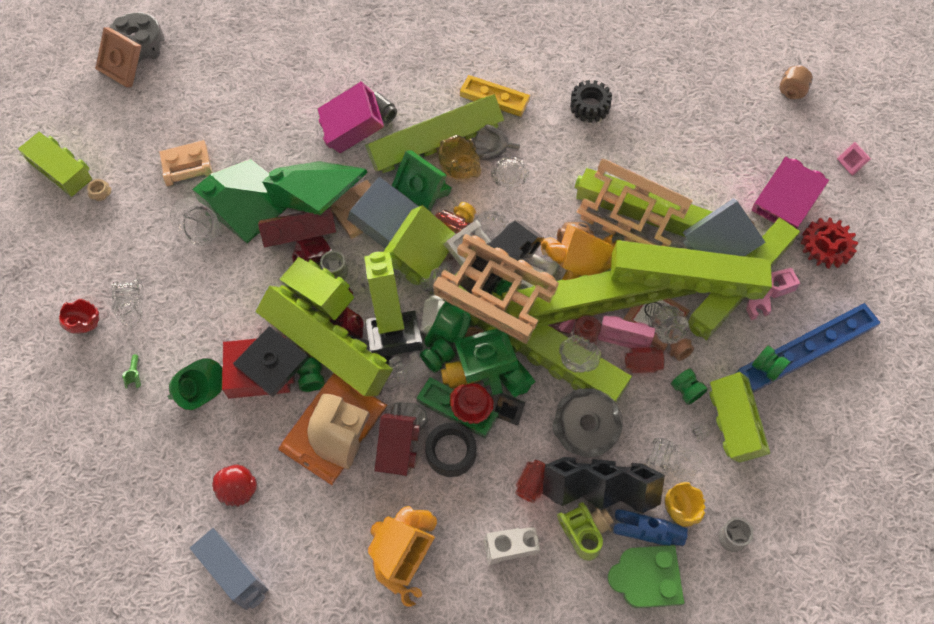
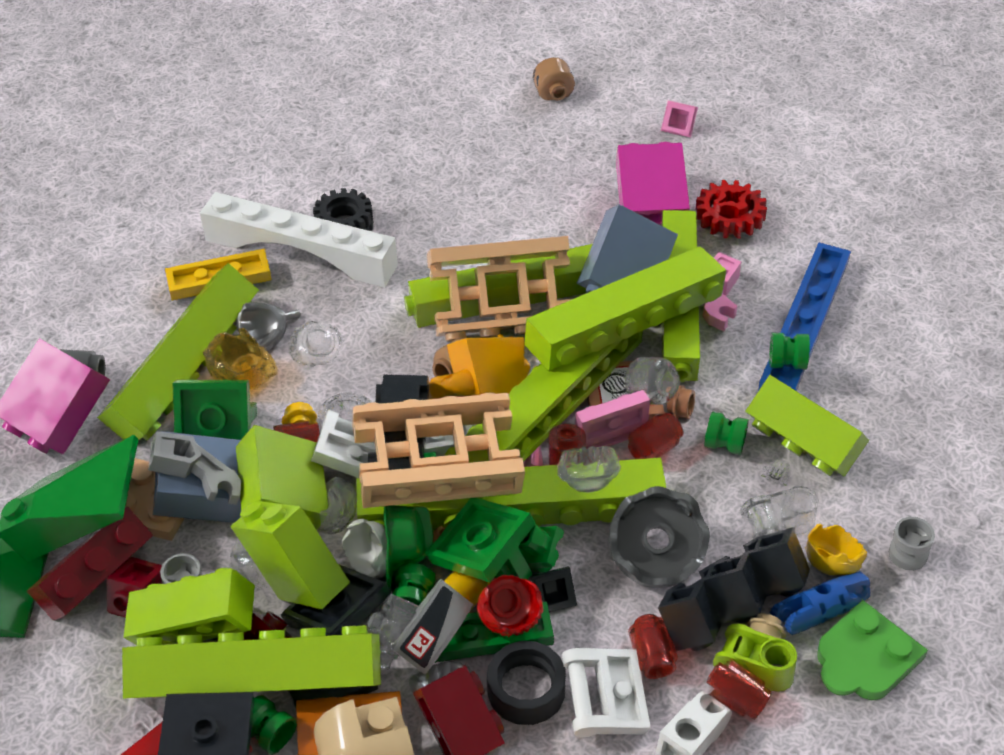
camera: 40 degrees left, 15 degrees down
none -> light grey piece [148,431,241,505]
none -> white arch [200,192,398,288]
none -> slope [391,579,473,674]
none -> white plate [562,648,651,738]
none -> clear red brick [706,659,772,720]

